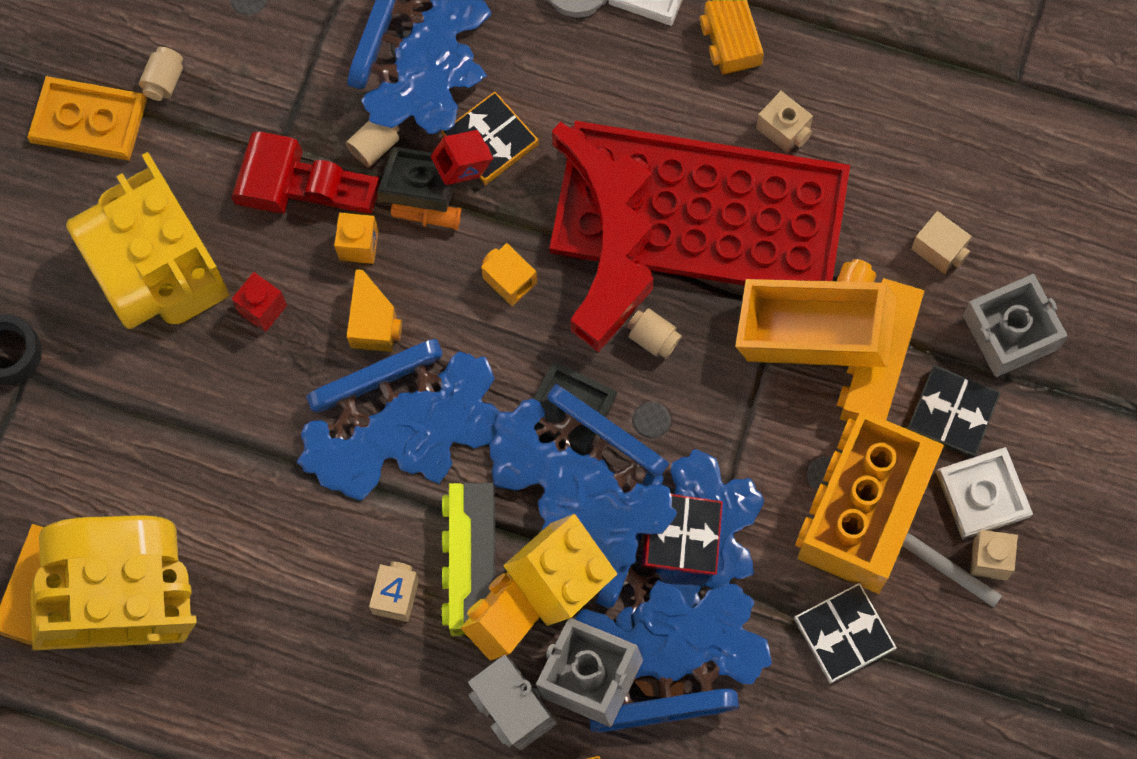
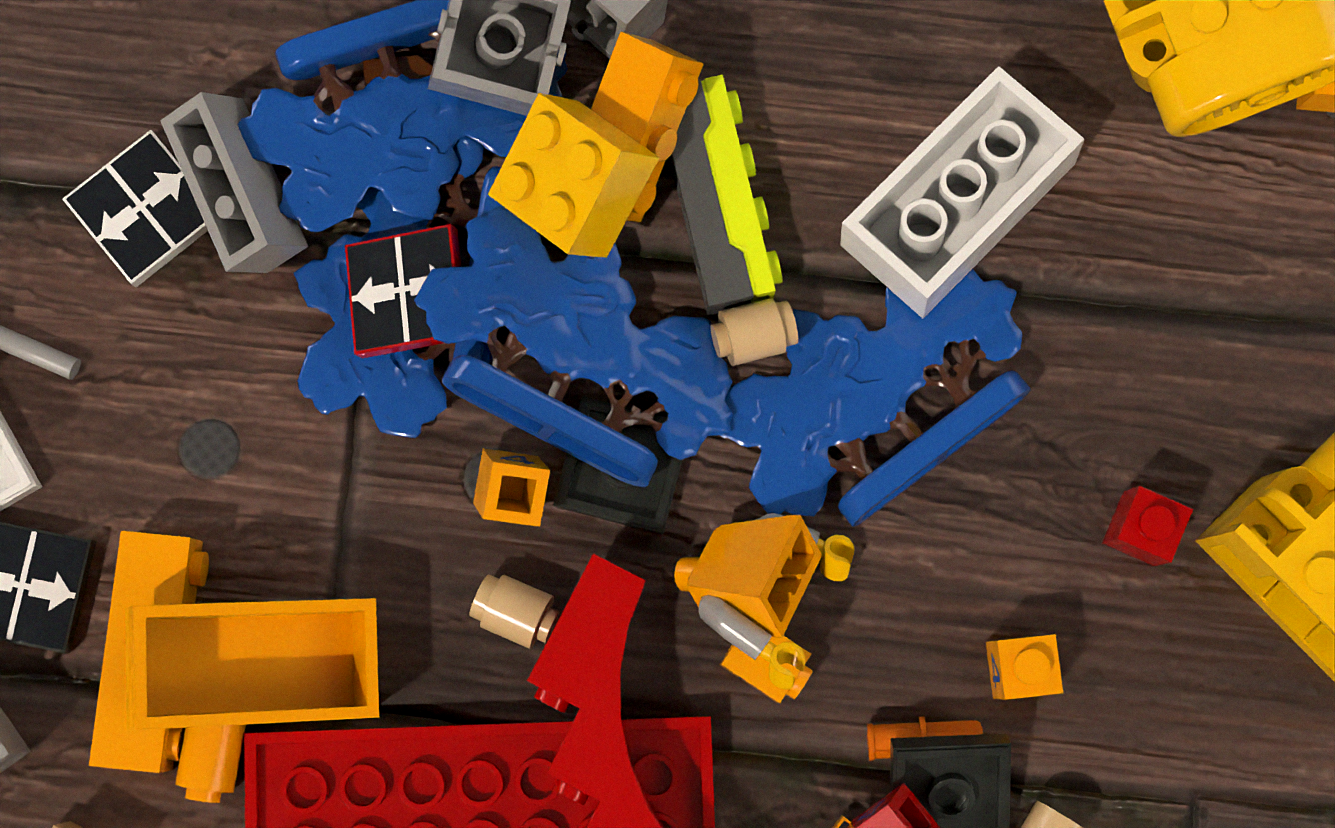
camera: 160 degrees right, 10 degrees up
red plate [231,132,381,214] -> none
light orange slope [347,270,402,352] -> none
tan brick [369,562,419,622] -> none
light orange brick [795,410,944,594] -> none
none -> light grey brick [160,92,308,273]
none -> light orange brick [473,448,550,527]
none -> light orange torso [674,513,855,689]
none -> tan brick [710,298,798,366]
none -> white brick [840,66,1084,319]

